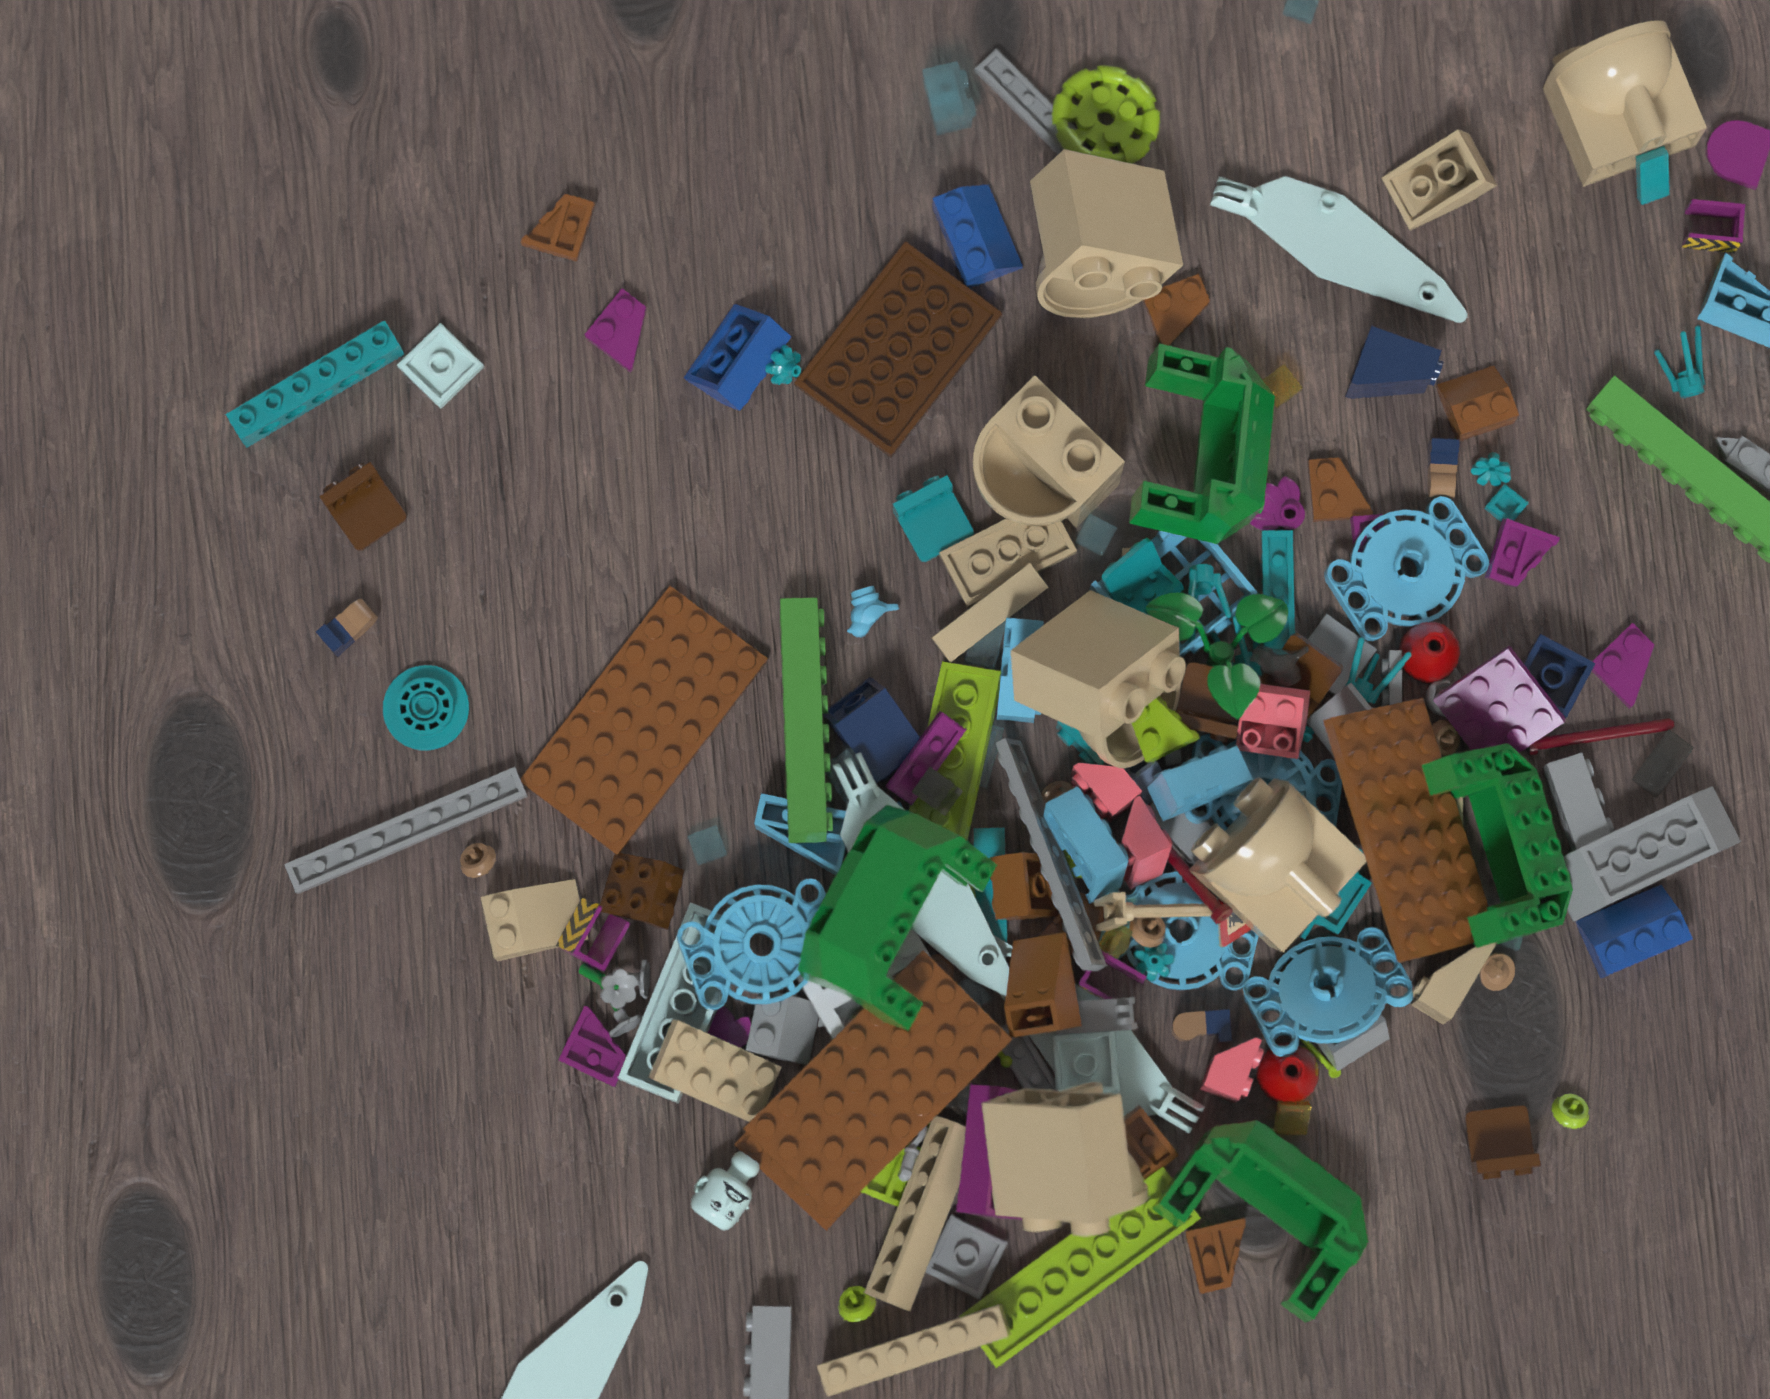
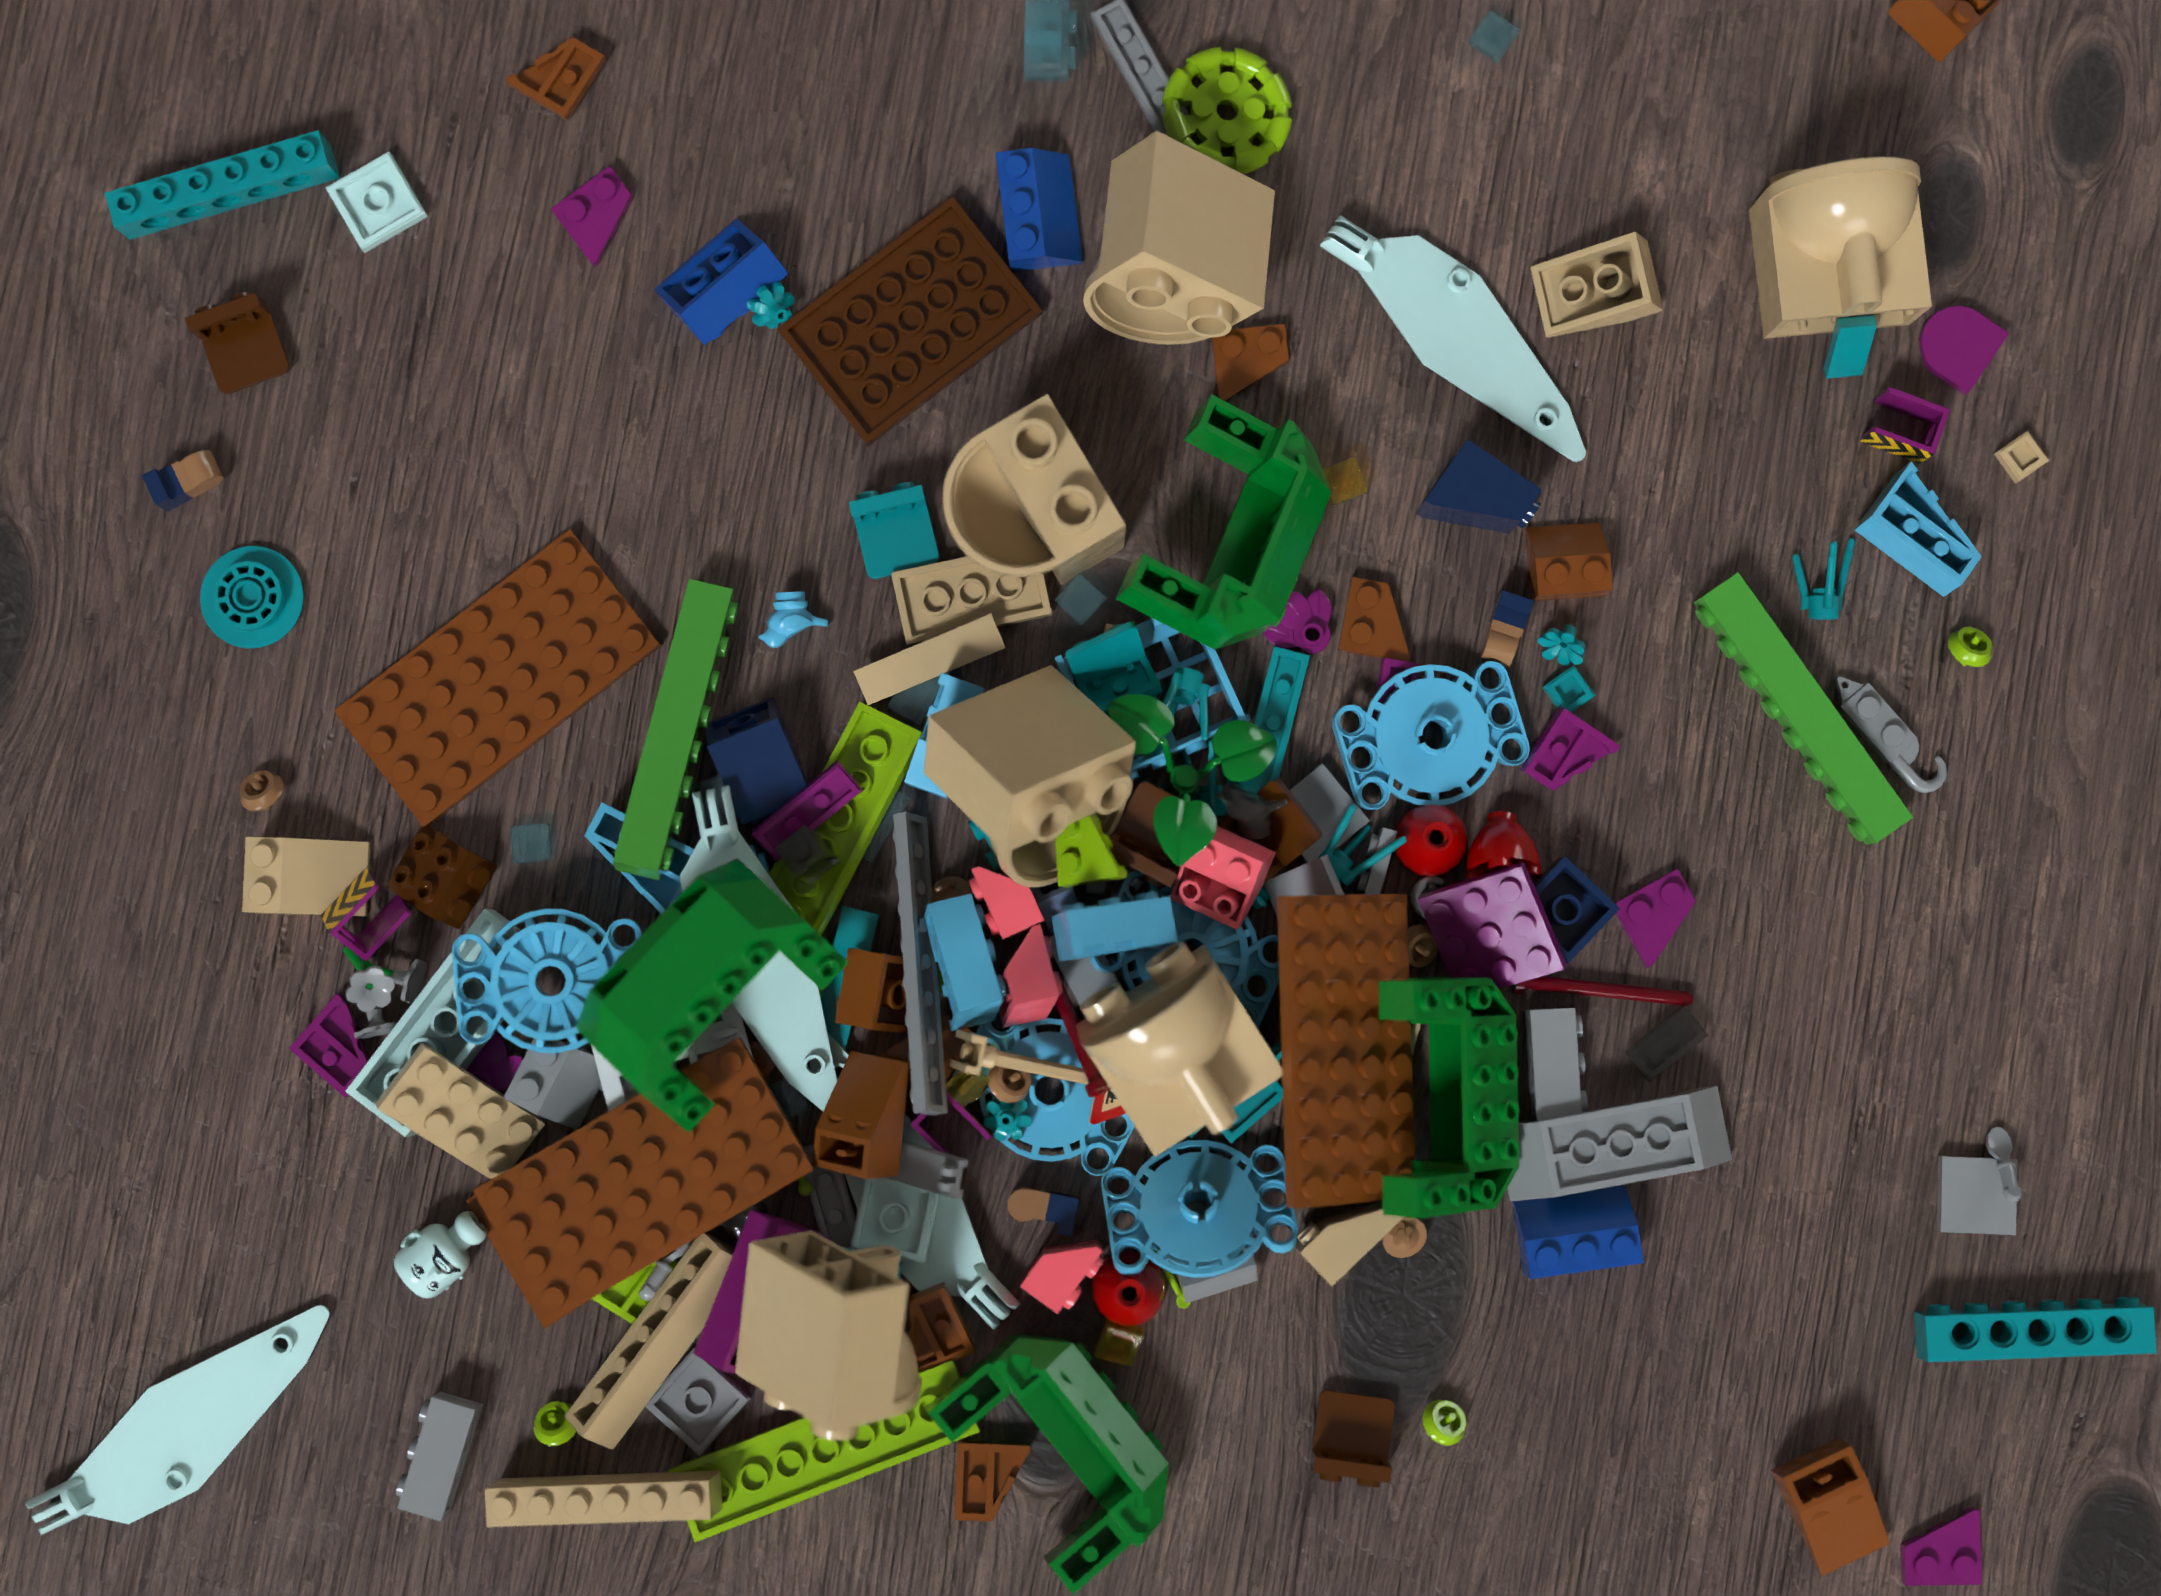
camera: 15 degrees right, 5 degrees up
light grey plate [284,767,528,894] -> none
none -> red piece [1466,811,1542,881]

